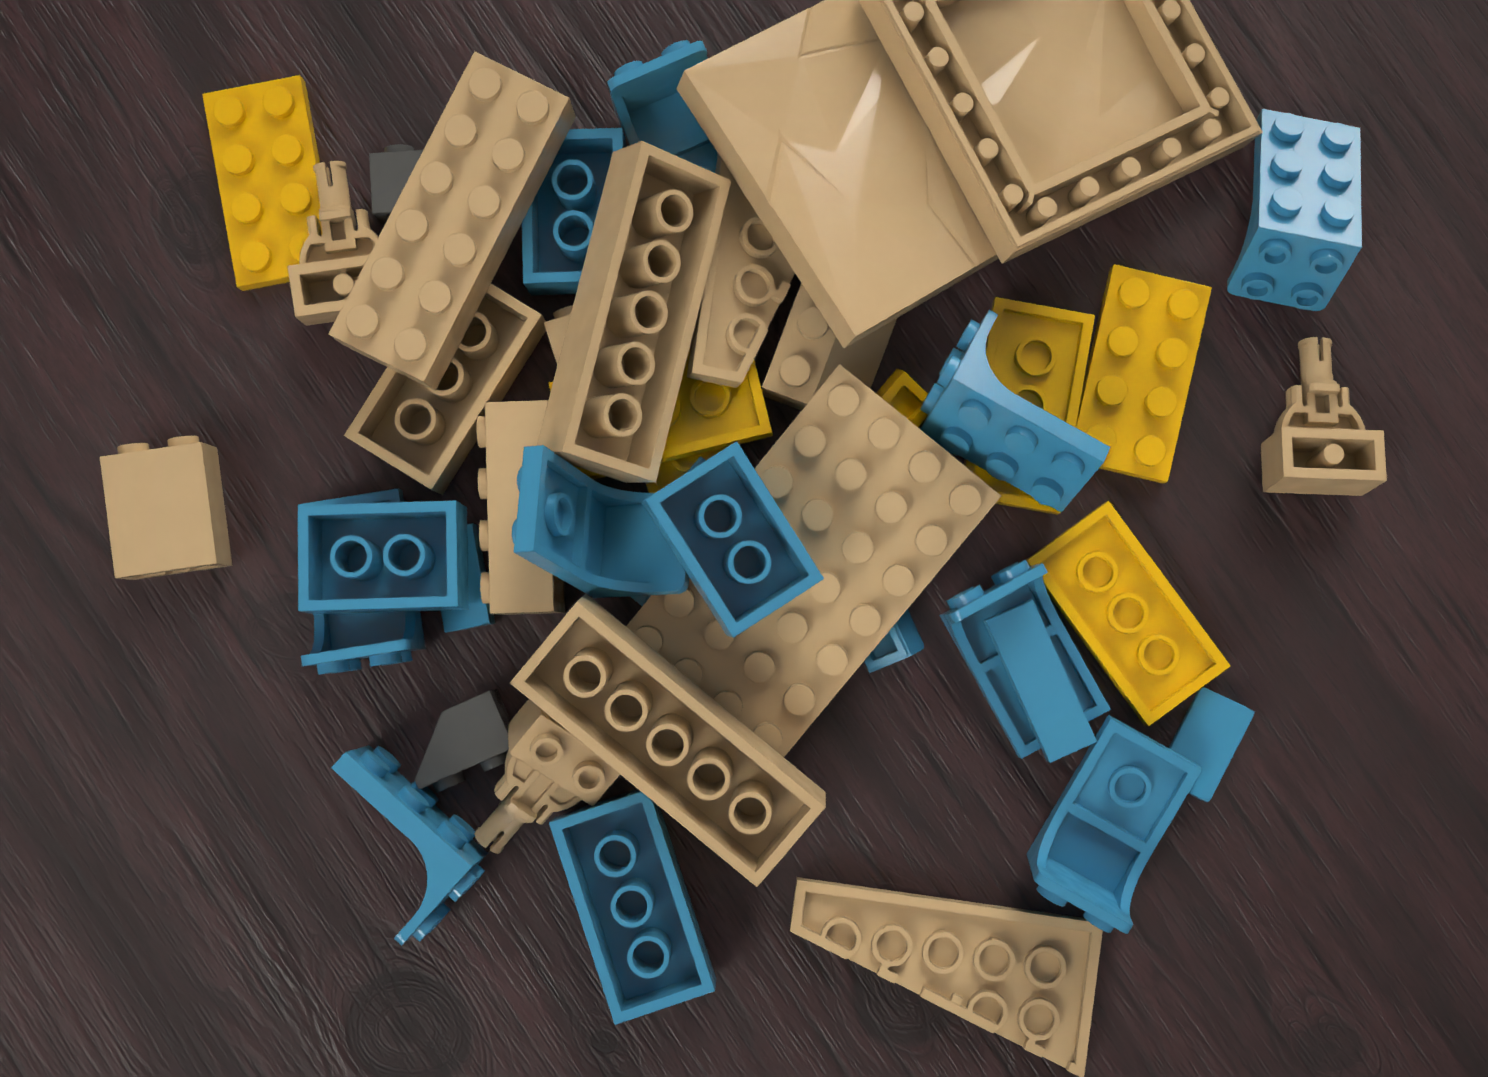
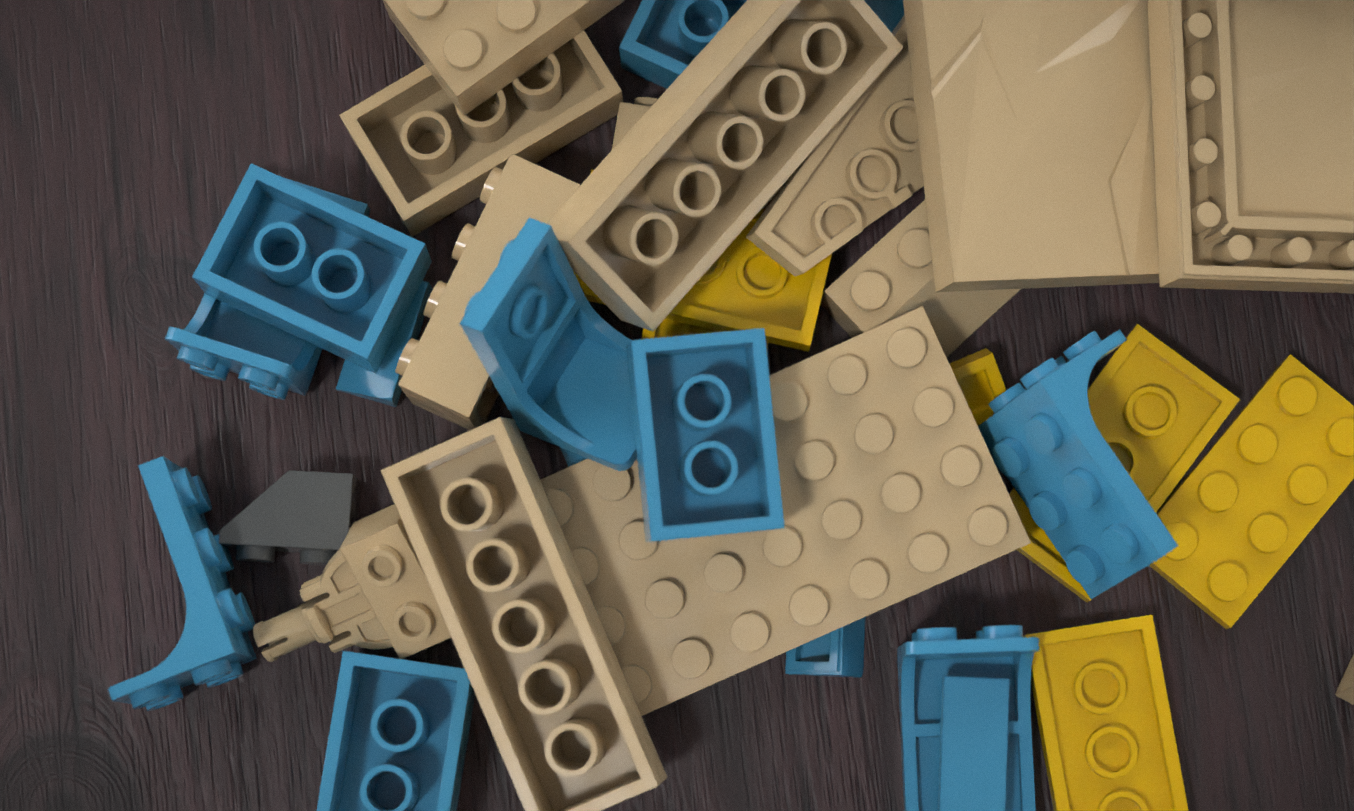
camera: 25 degrees right, 5 degrees down
tan brick [100,436,232,580] -> none

